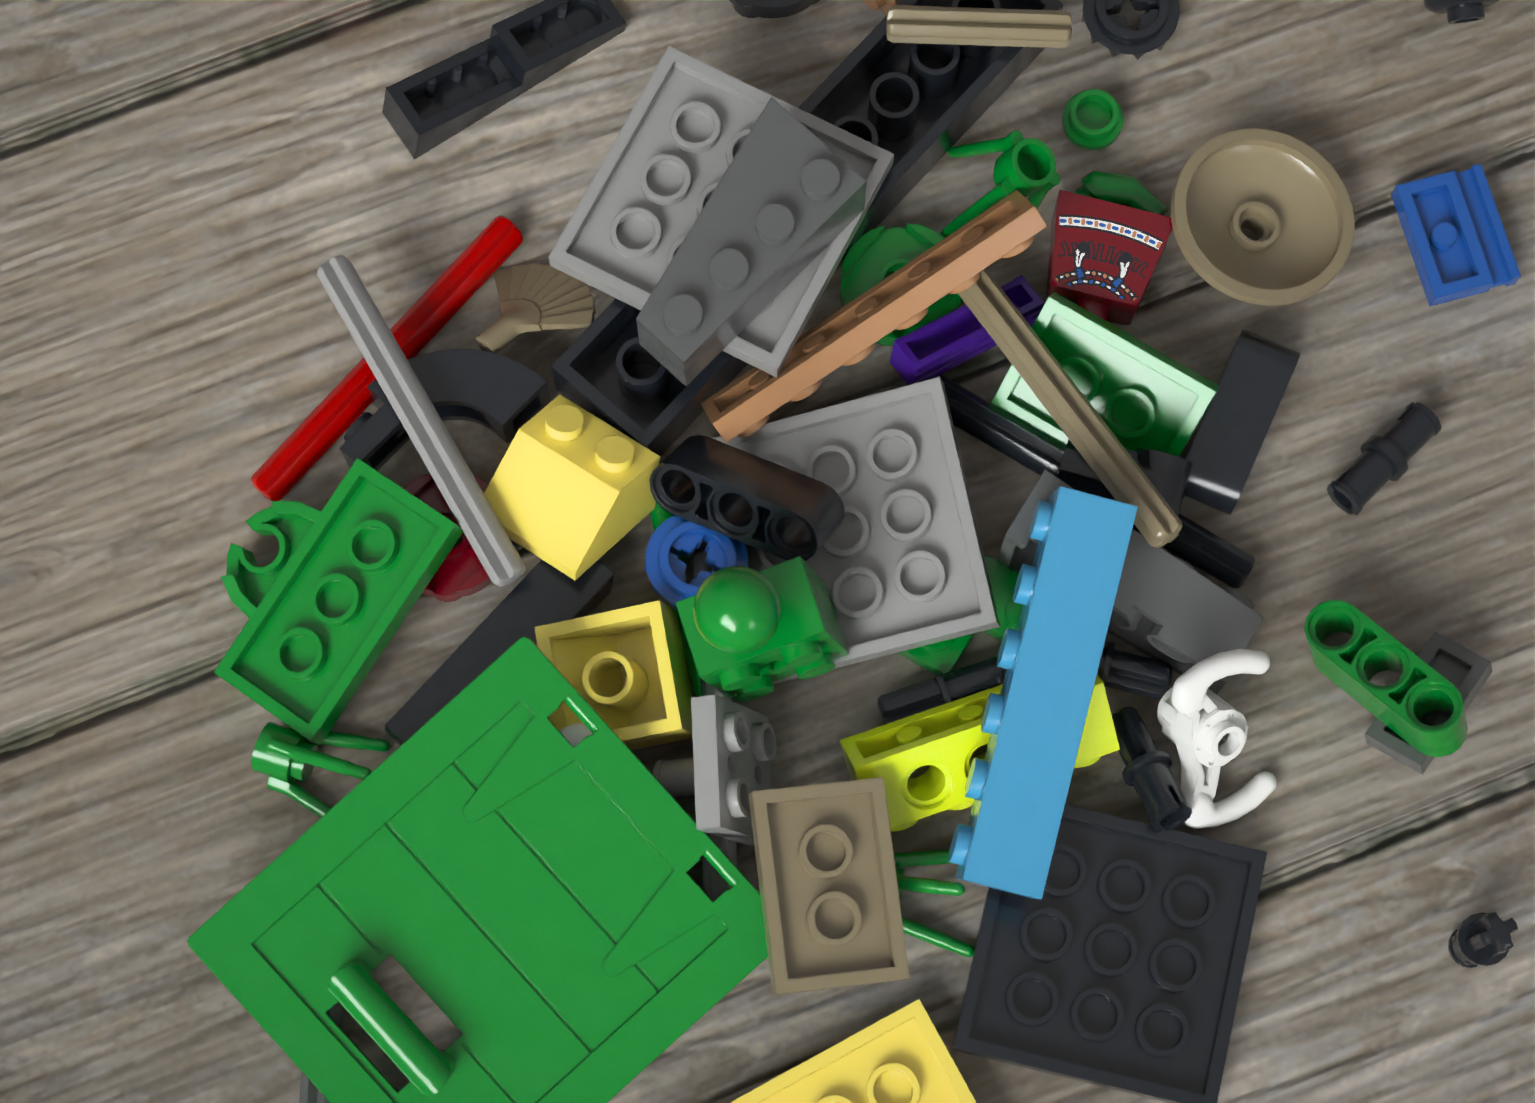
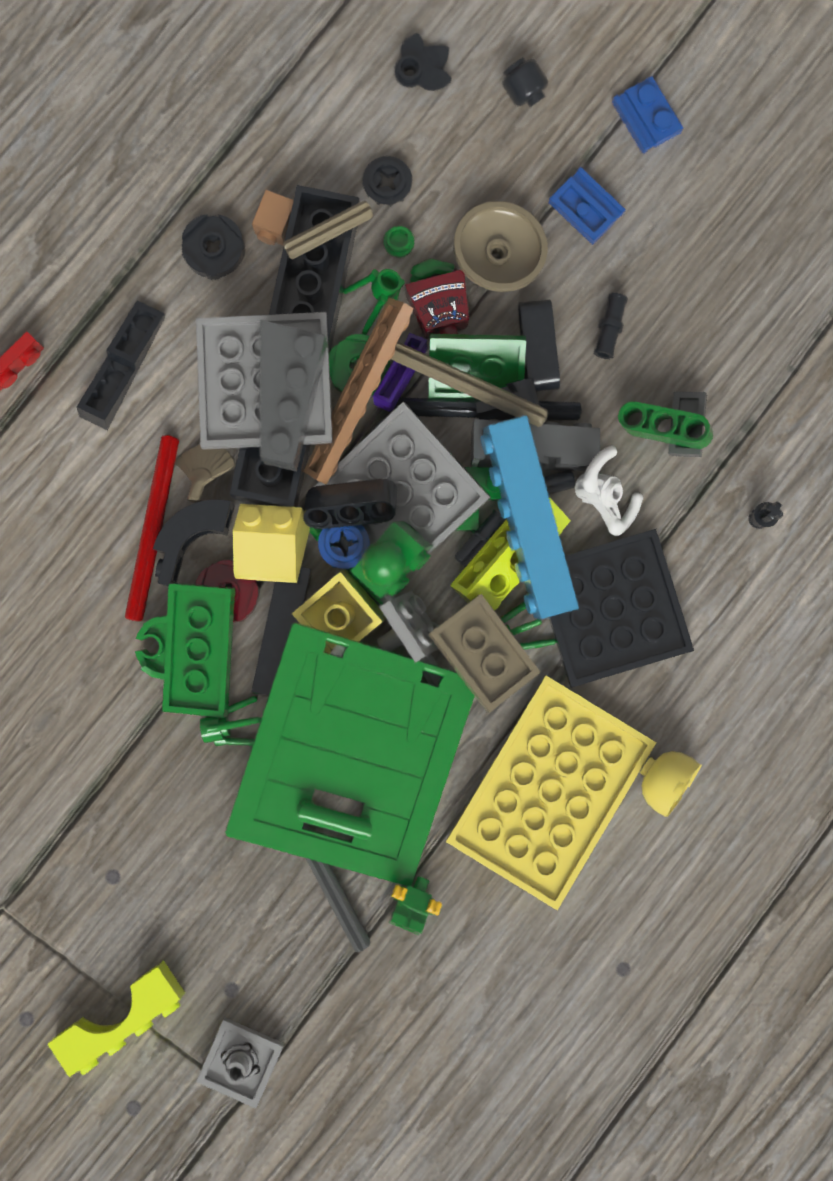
camera: 35 degrees left, 10 degrees up
light grey axle [317,255,526,587] -> none
black axle [1111,707,1192,831] -> none

